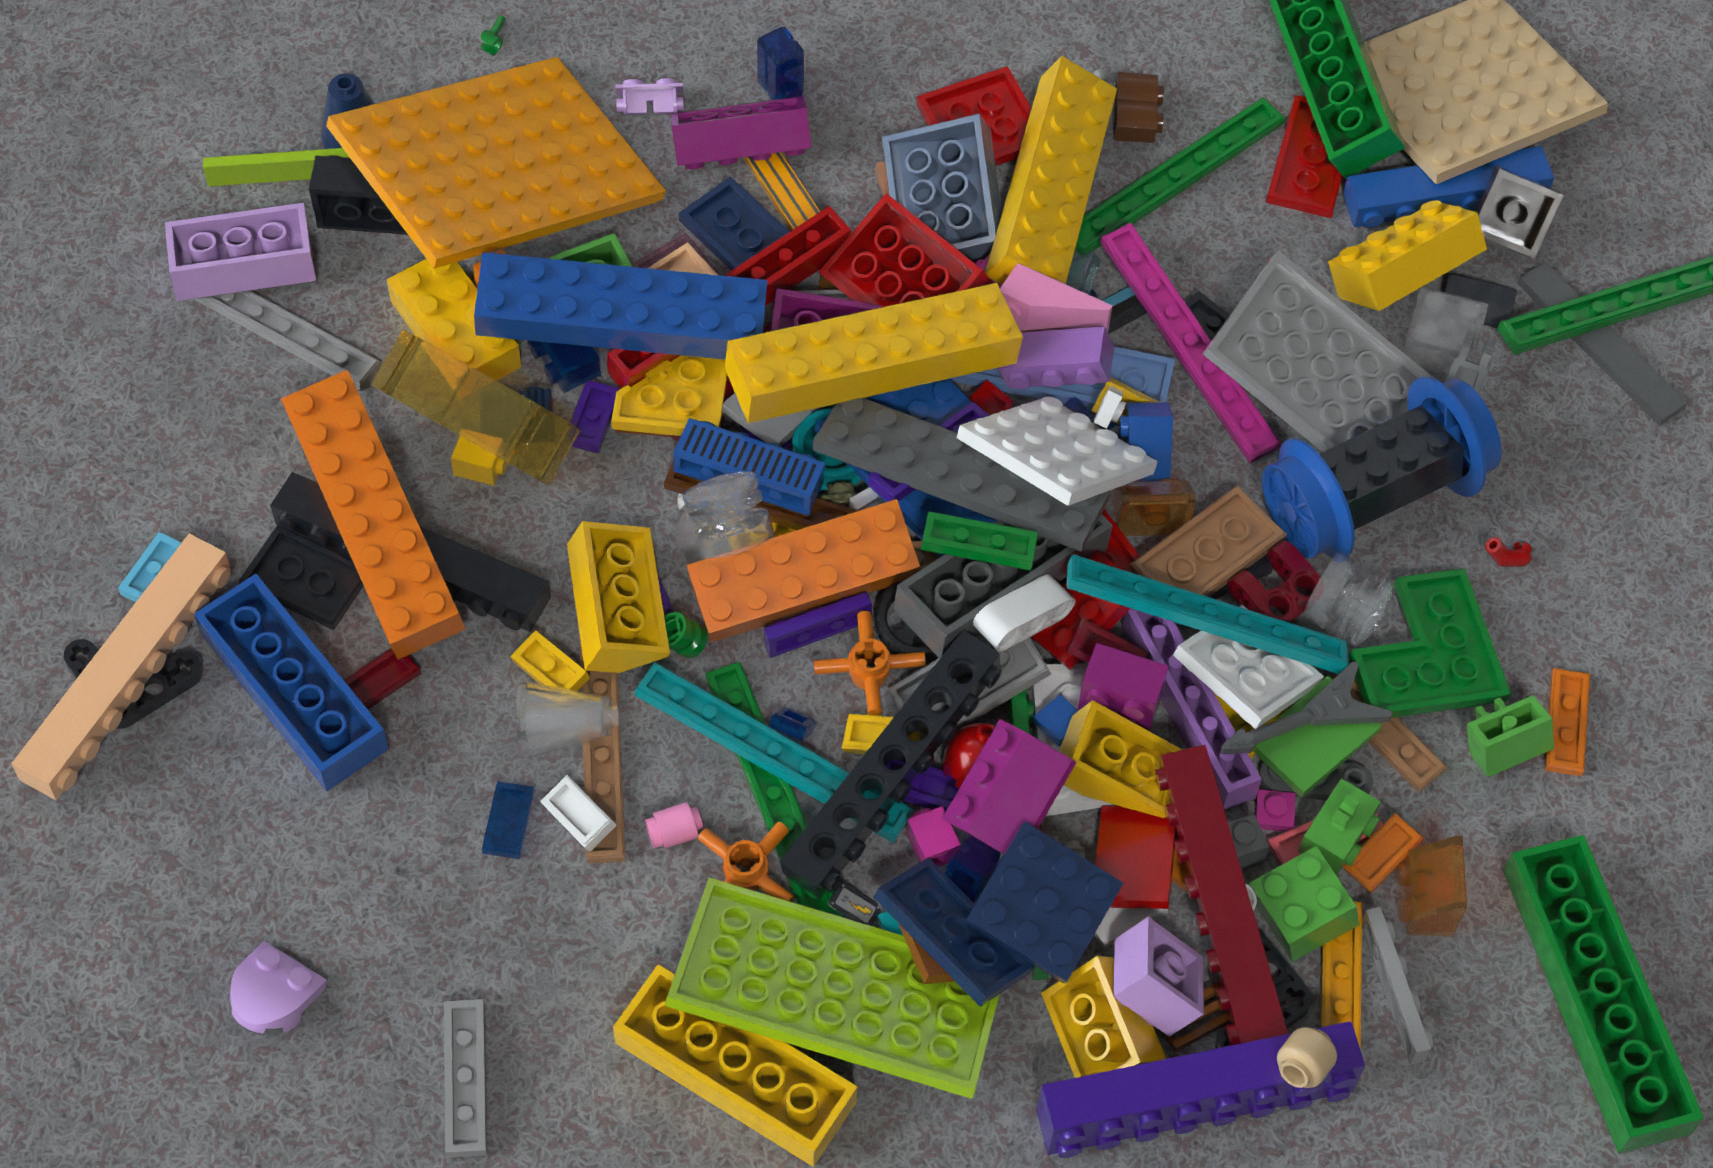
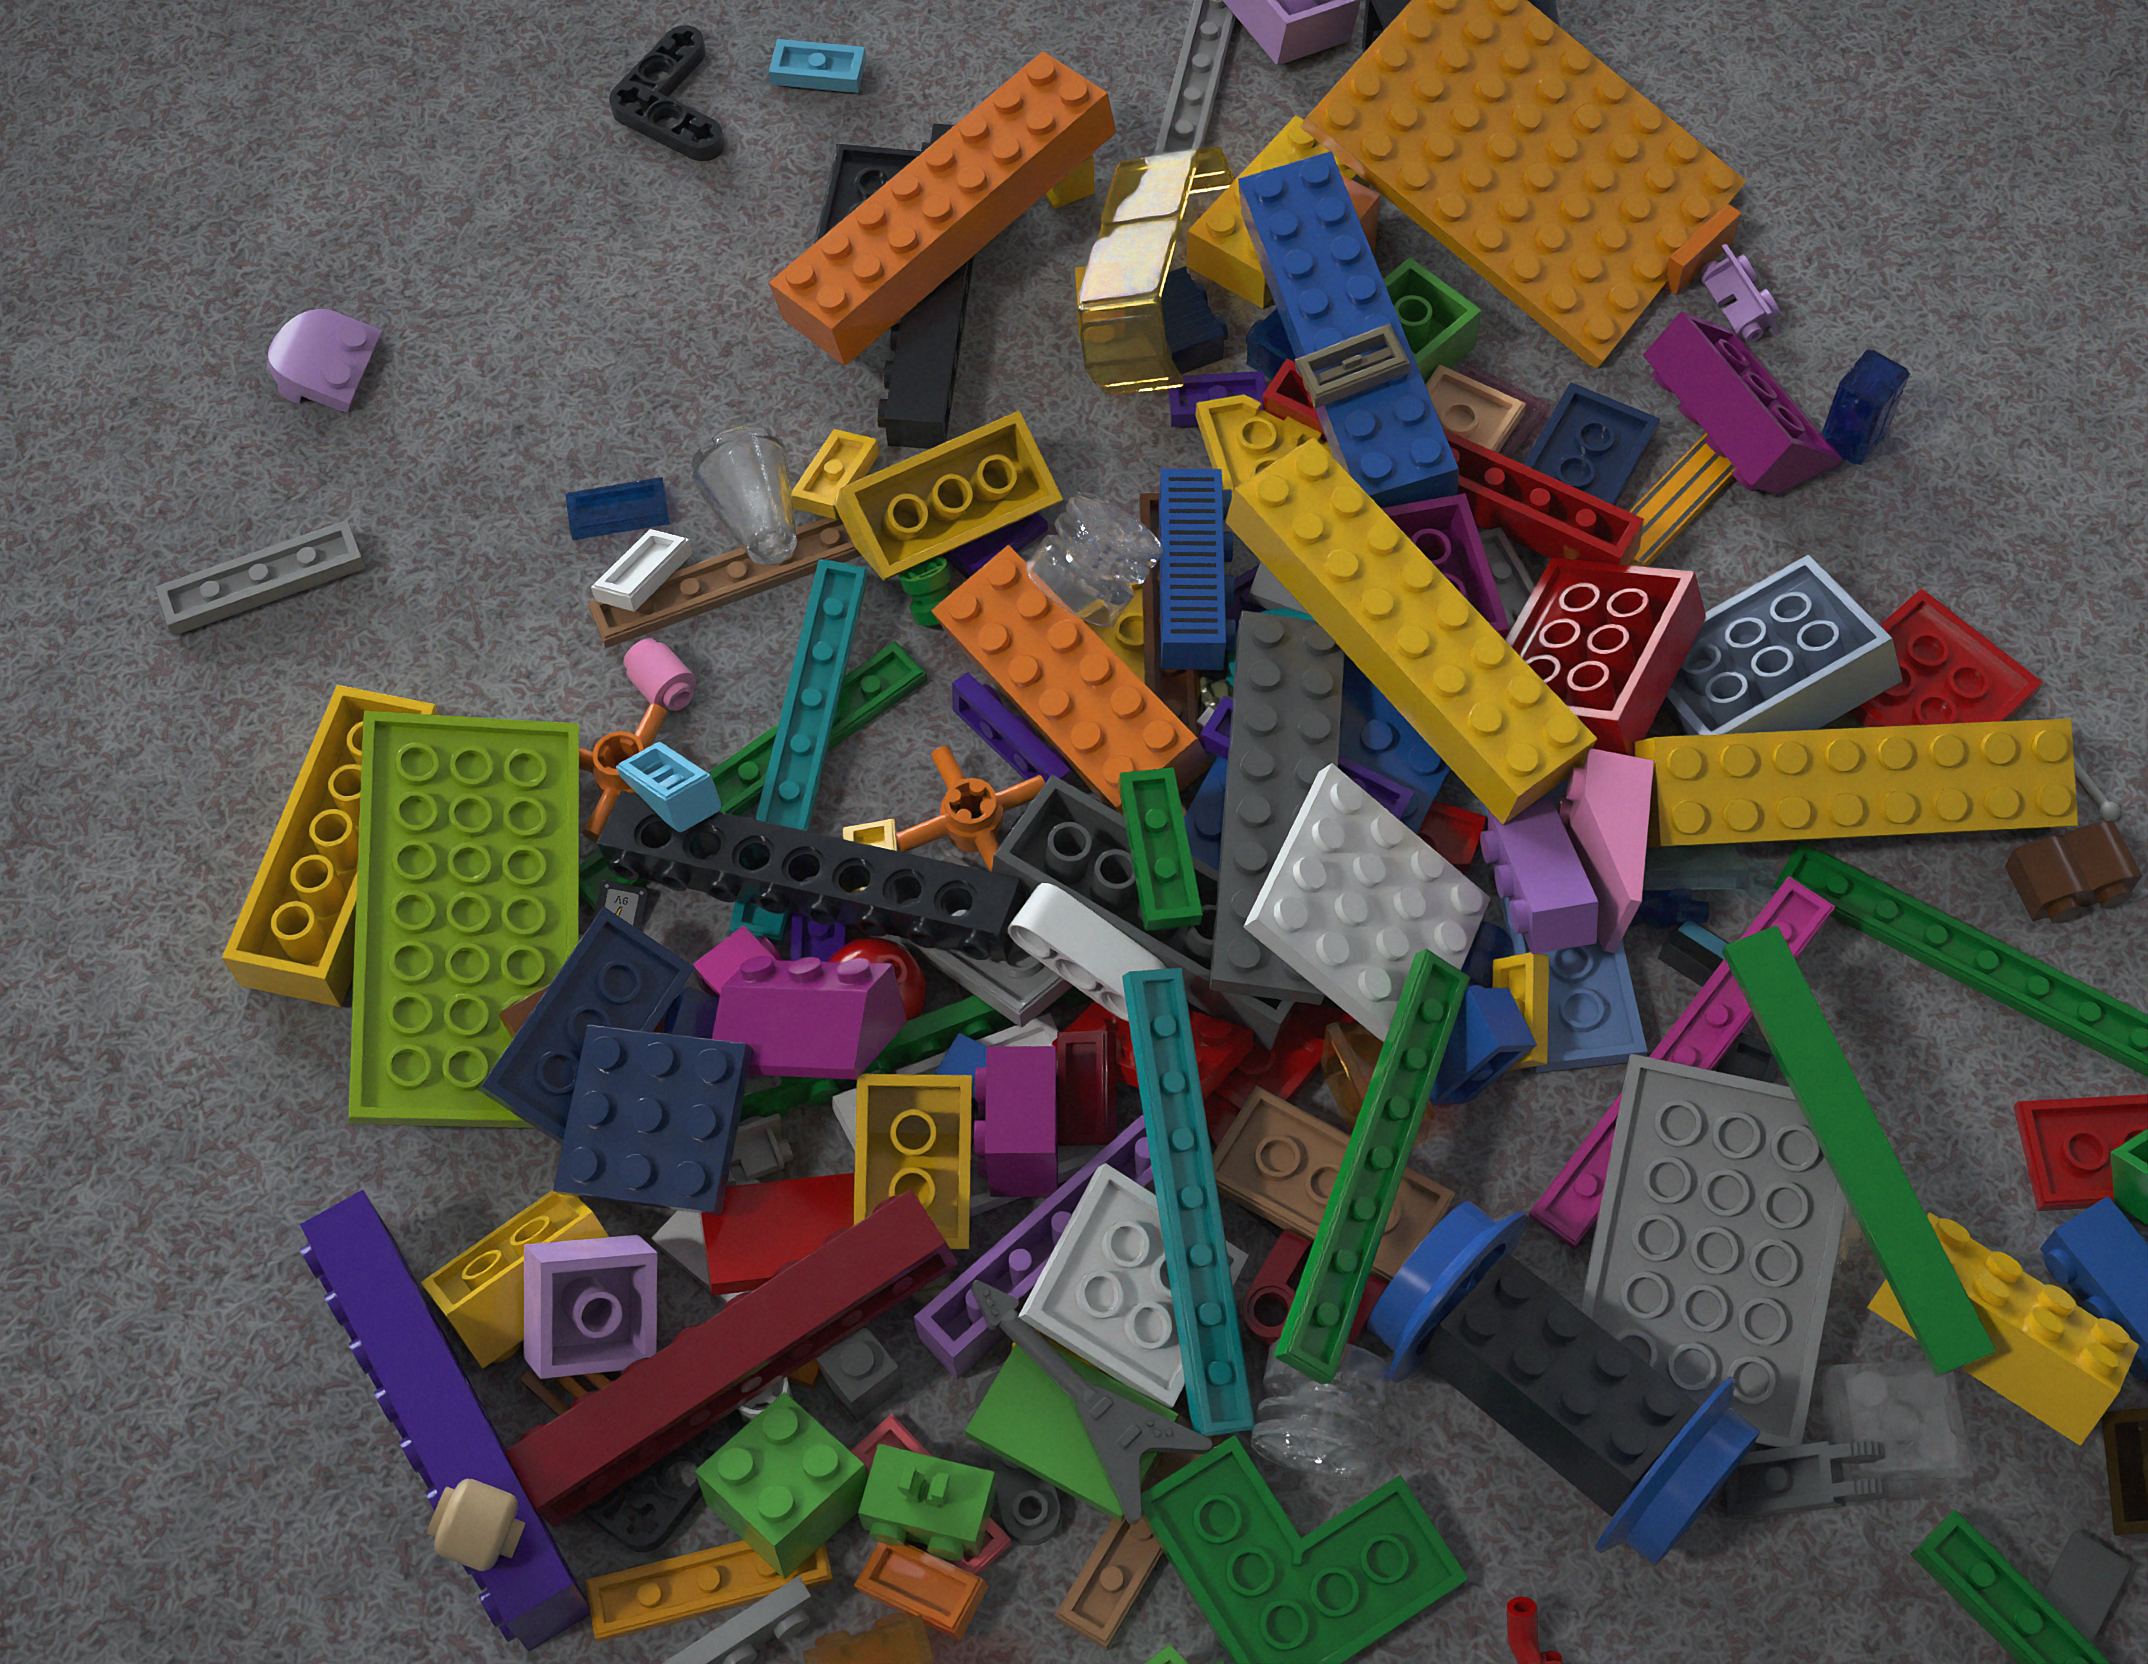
camera: 75 degrees right, 0 degrees up
light nougat brick [11,533,231,801] -> none
blue brick [194,574,389,792] -> none
dark red tile [344,648,421,710] -> none
green hand [481,15,506,56] -> none
clear blue tile [768,707,817,741] -> none
white plate [1094,385,1126,429] -> none
dark pink plate [1255,789,1295,832] -> none
black slope [1439,274,1517,328] -> none
none -> medium azure slope [616,742,721,832]
none -> green tile [1274,949,1470,1385]
none -> dark tan tile [1295,323,1410,409]
none -> orange tile [1663,204,1742,295]
none -> green tile [1722,925,1996,1378]

